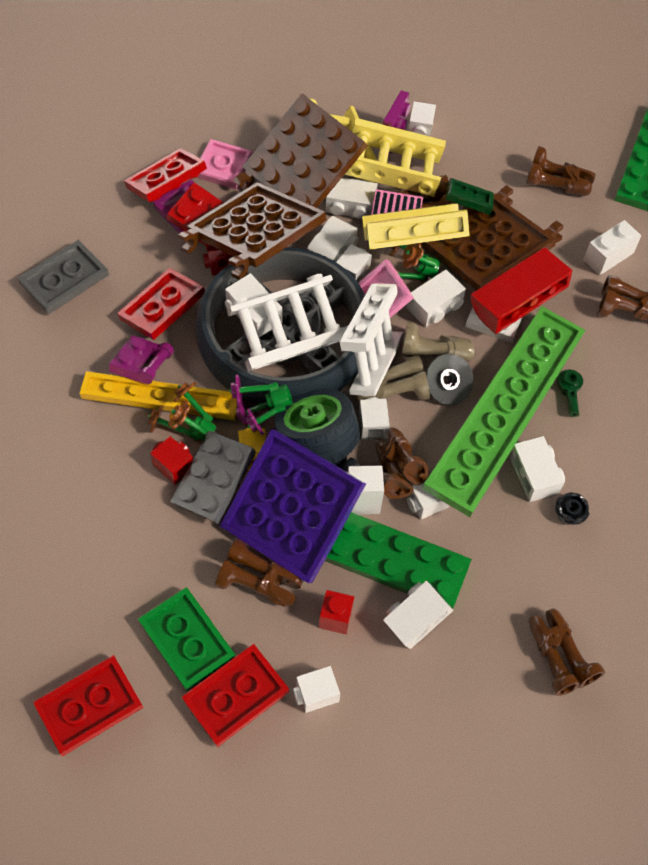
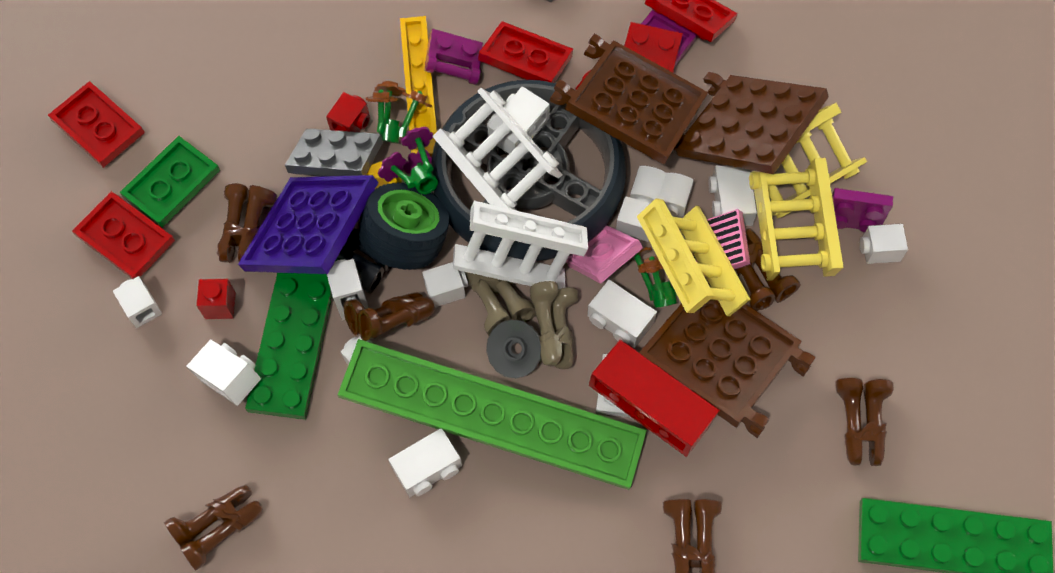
camera: 80 degrees right, 5 degrees up
bright pink tile [196,139,253,189] -> none
dark green plate [446,178,494,215] -> none
black plate [555,492,590,525] -> none
dark green plate [557,369,583,417] -> none
white brick [583,220,641,276] -> none

